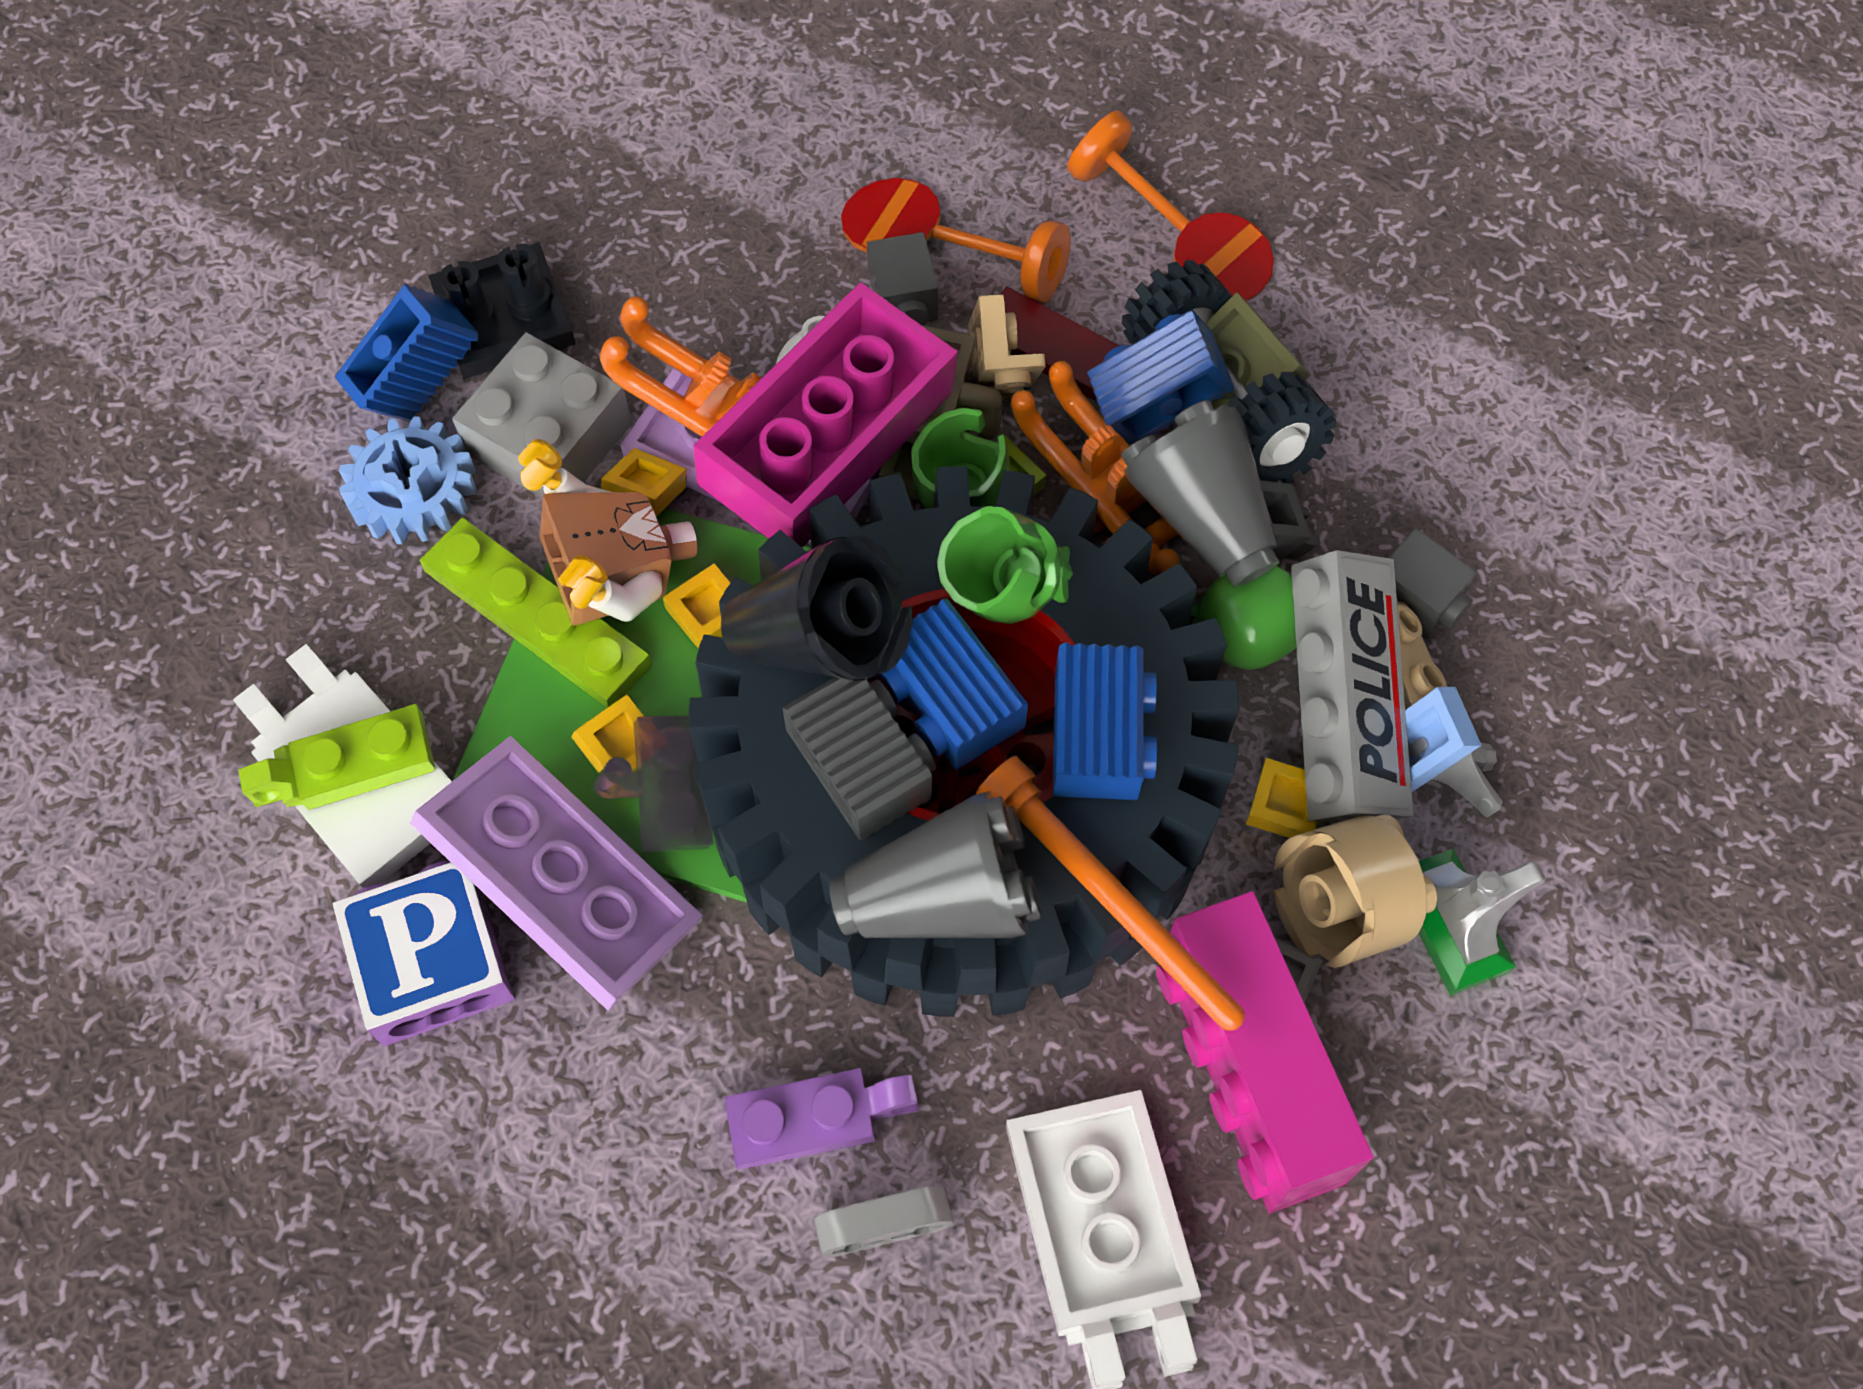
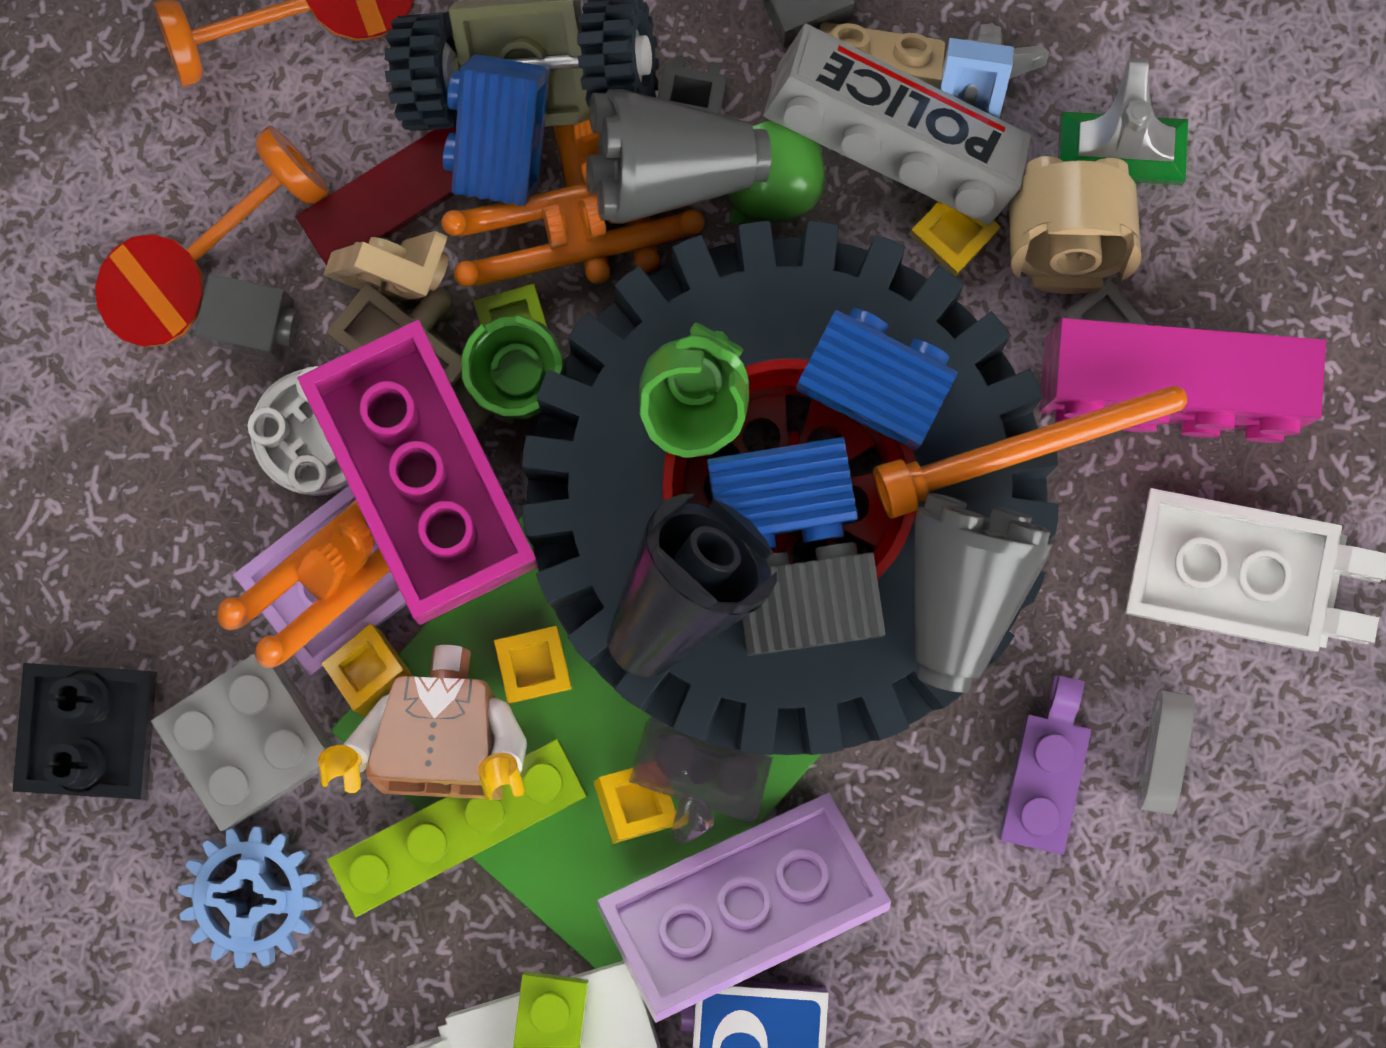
camera: 60 degrees left, 20 degrees up
blue brick [335,283,478,422] -> none

